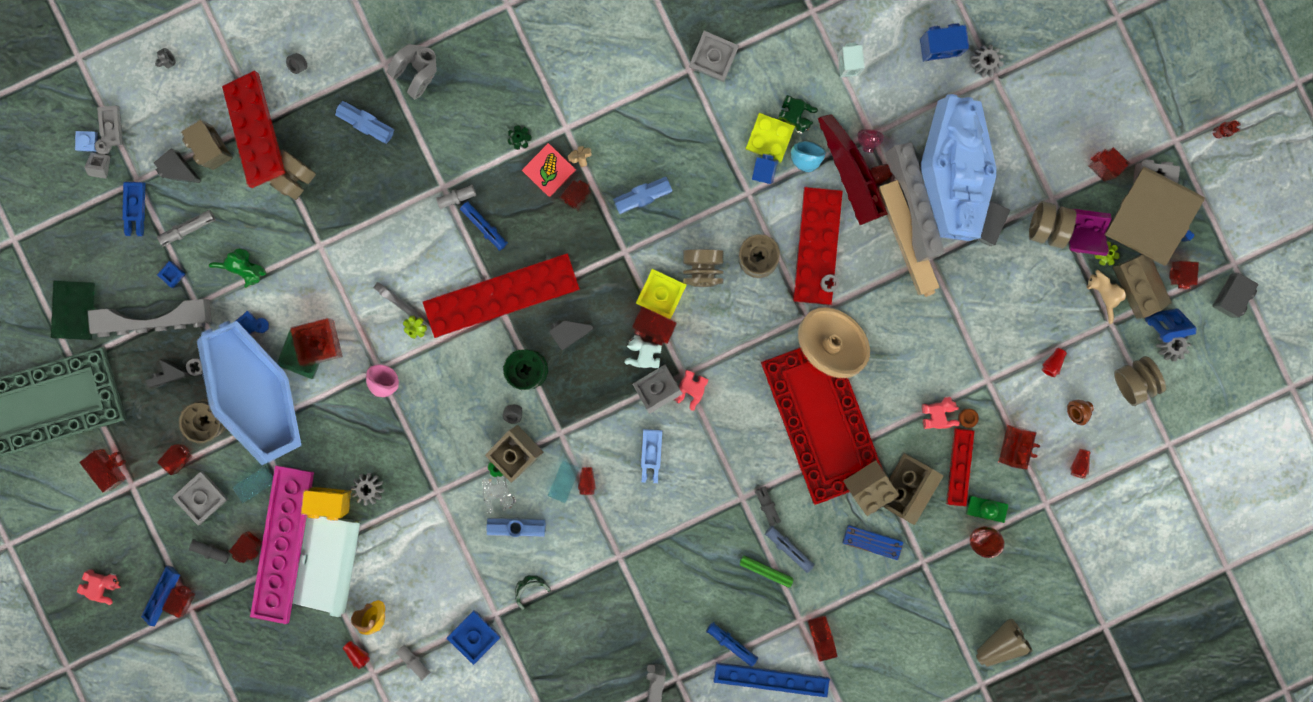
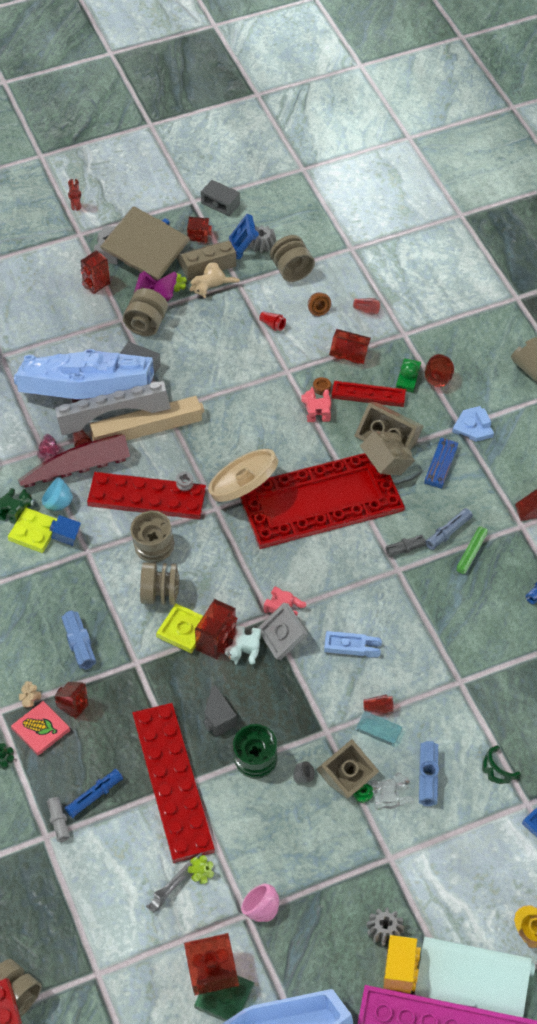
camera: 90 degrees left, 35 degrees down
none -> light blue plate [452,406,494,442]

